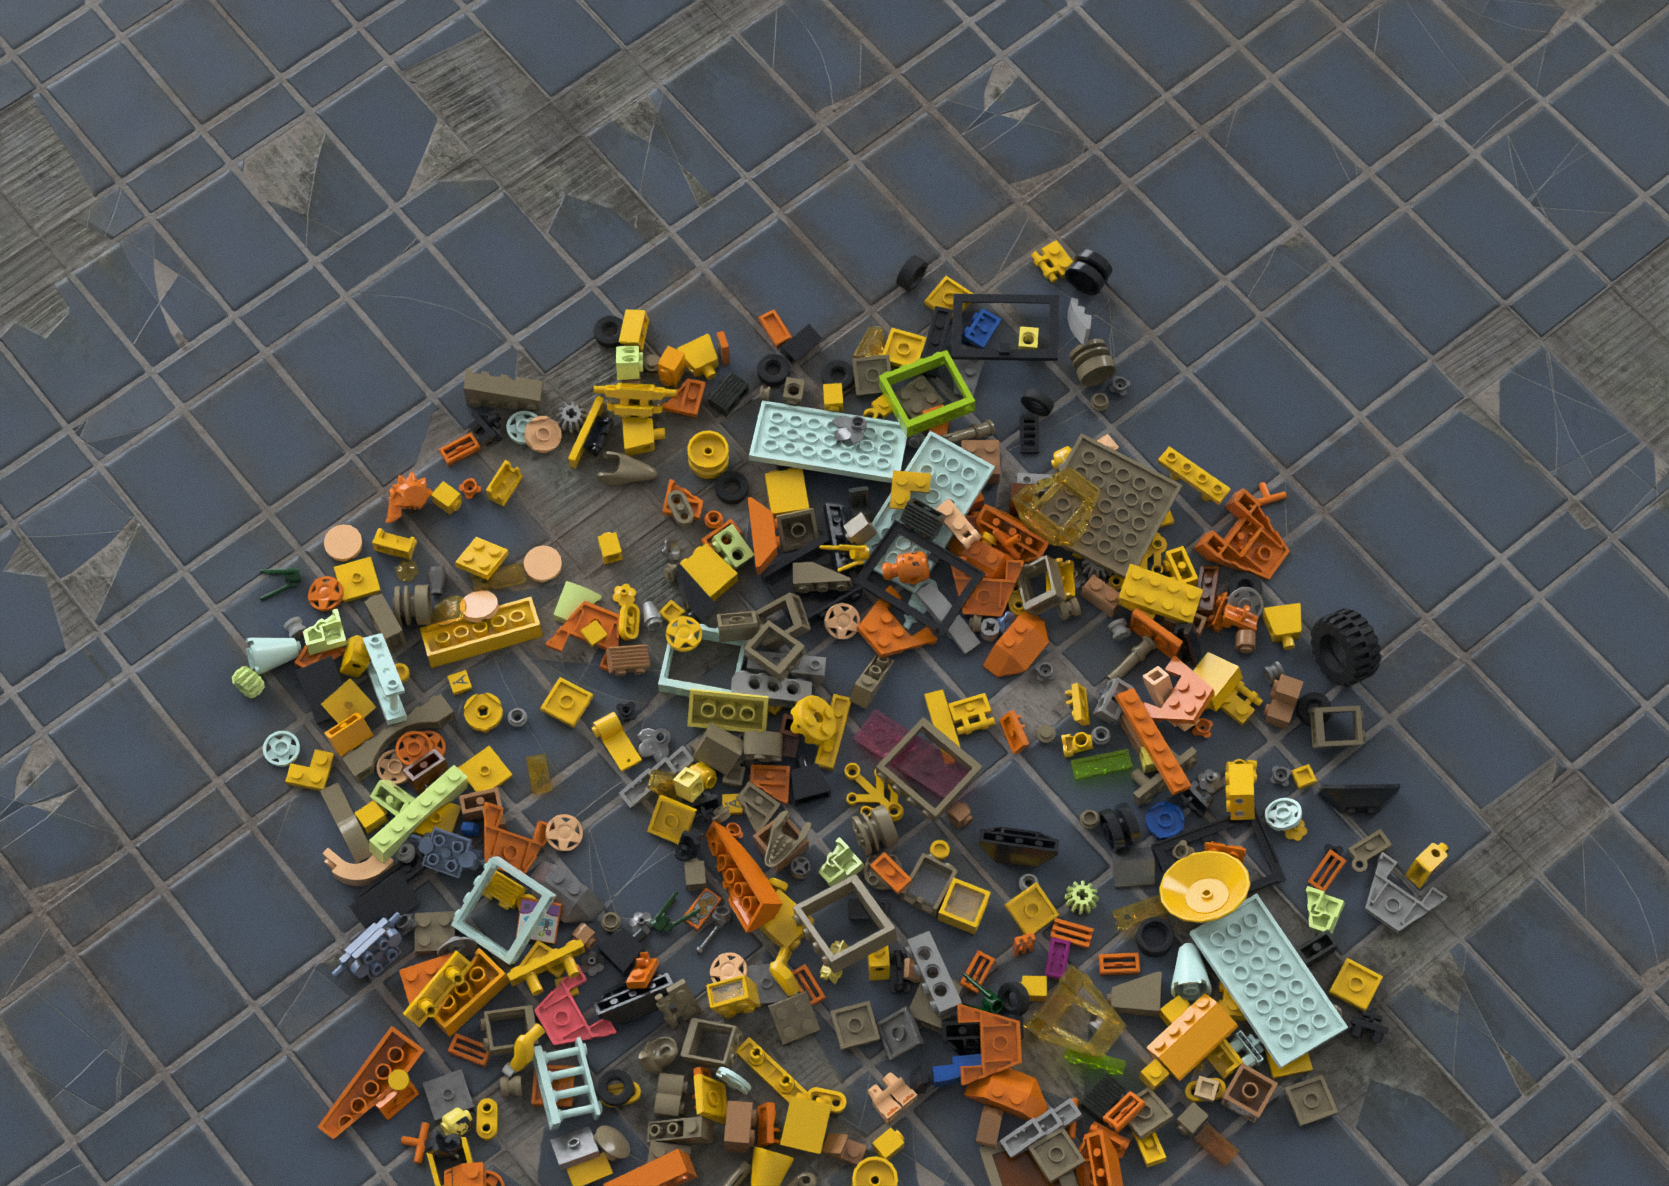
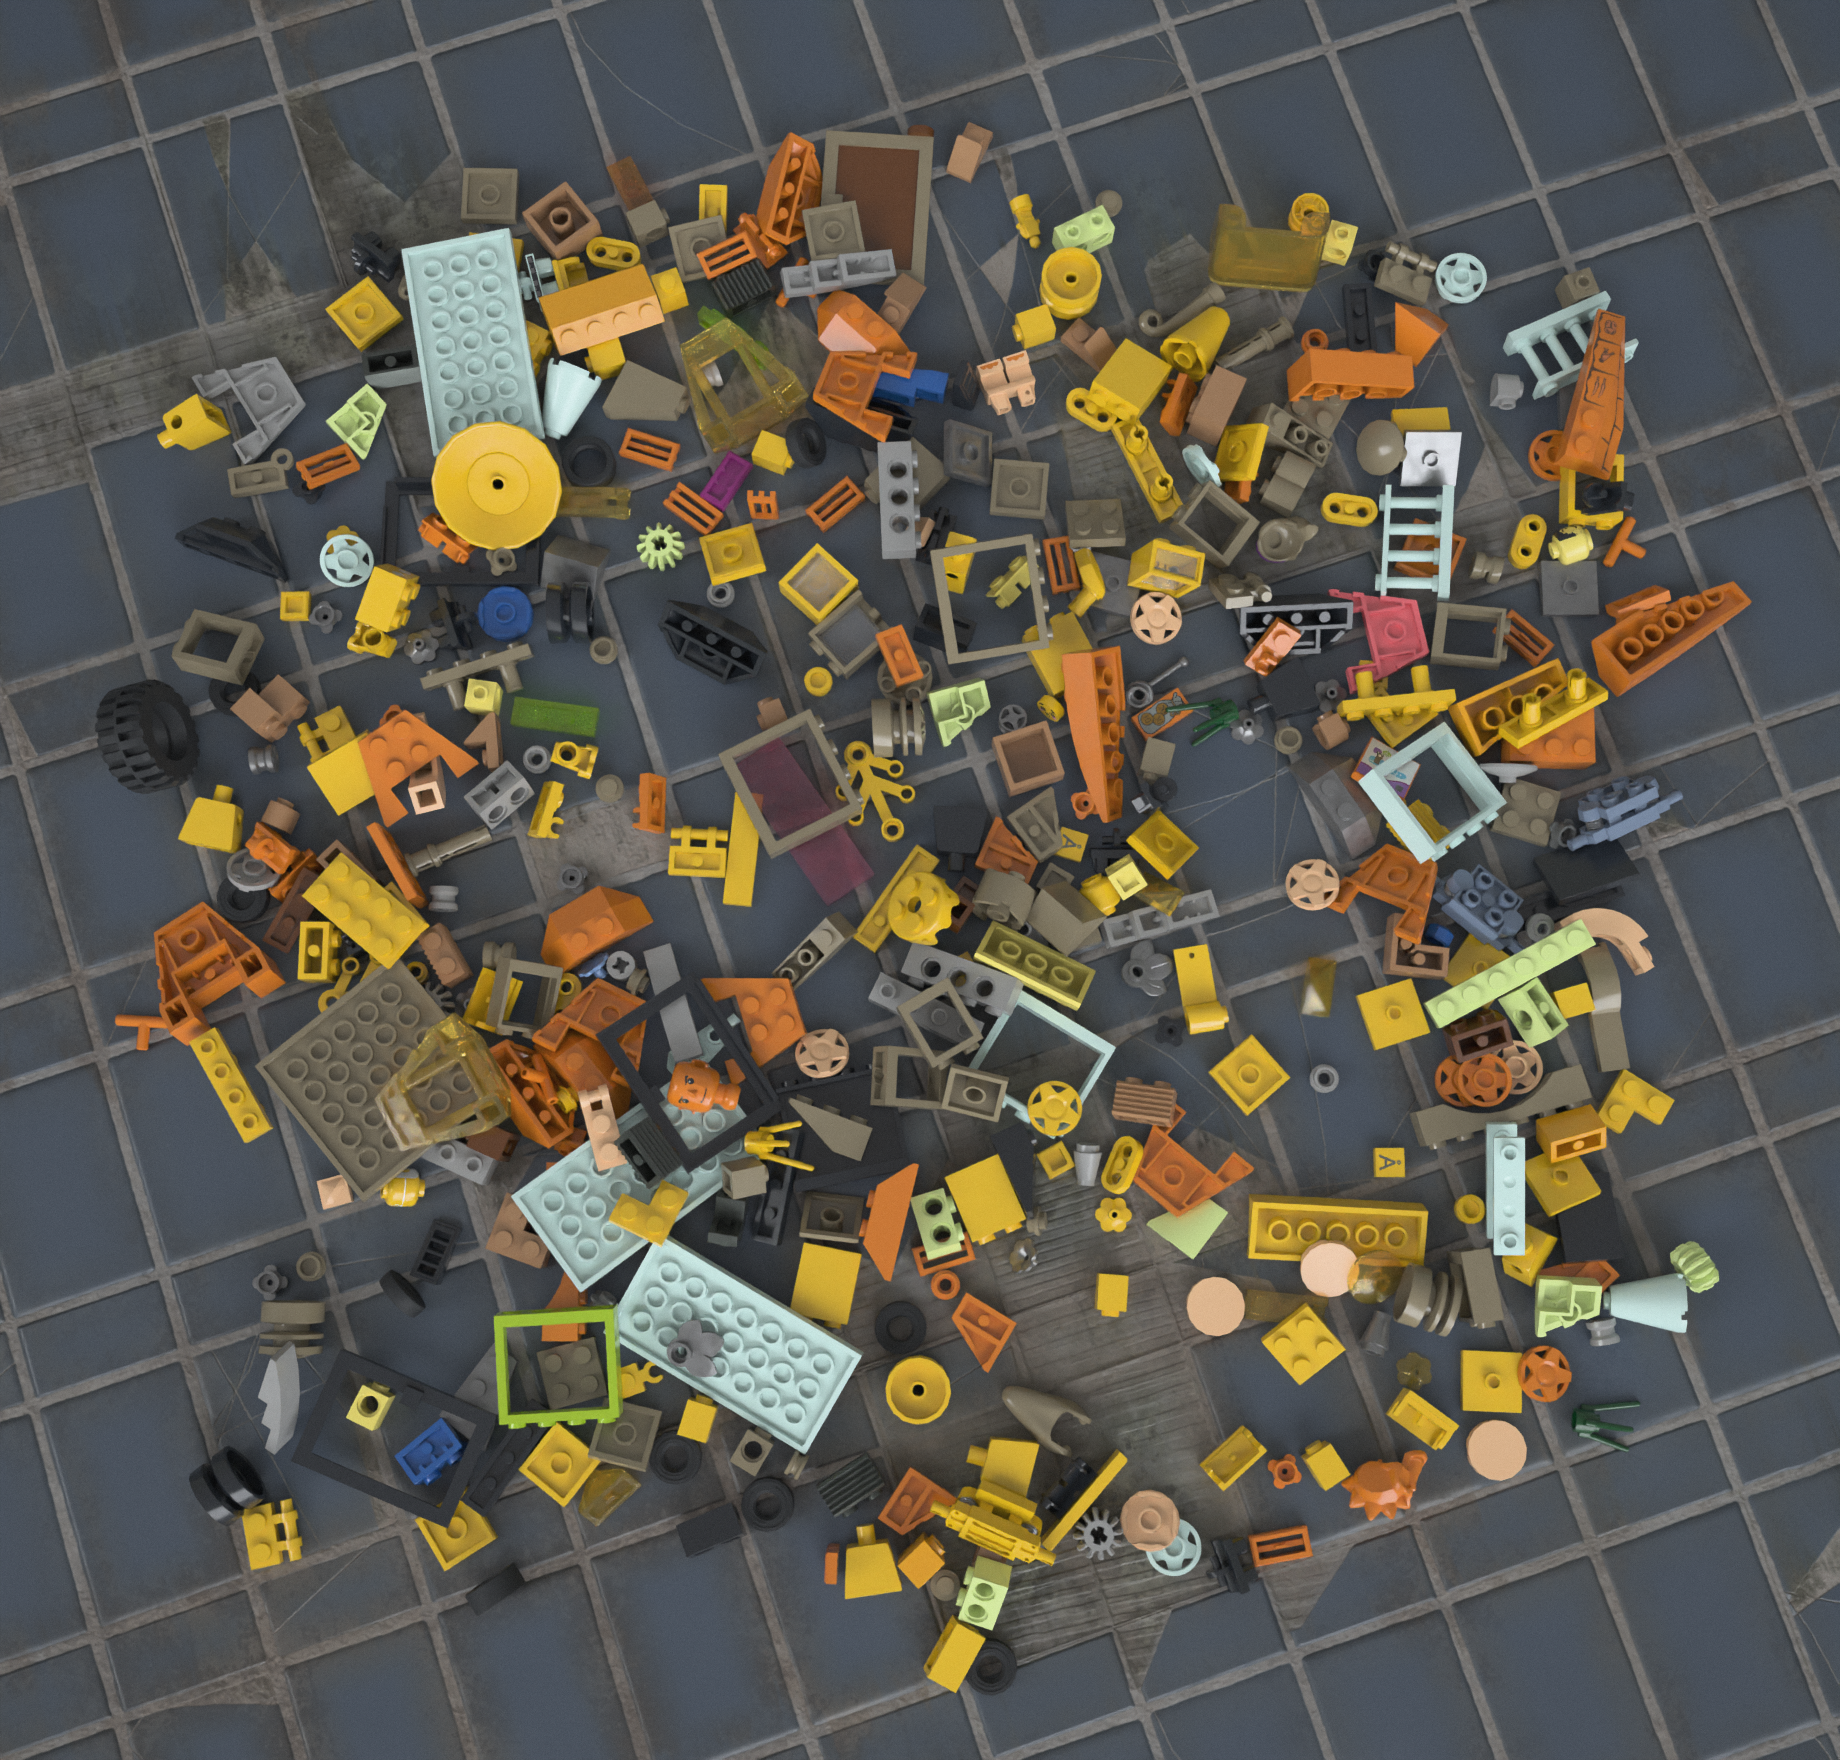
camera: 160 degrees left, 15 degrees up
light aqua wheel [263,731,300,767] -> none
yellow tile [388,1069,410,1090] -> none
dark tan wedge [464,368,544,411] -> none
yellow plate [464,693,503,733] -> none
yellow arm [502,1023,545,1077] -> none
yellow tile [580,620,608,647] -> none
black tyre [597,1069,634,1106] -> none
dark tan plate [667,490,694,526] -> none
dark tan plate [712,805,731,823] -> none
orange tile [758,309,792,348] -> none
dark tan animal [765,810,812,868] -> none
dark tan pin [941,419,995,443] -> none
dark green plant [963,973,1004,1014] -> none
orange plate [1115,688,1191,795] -> none
black hinge [1174,622,1202,667] -> none
tan plate [1193,1076,1219,1103] -> none

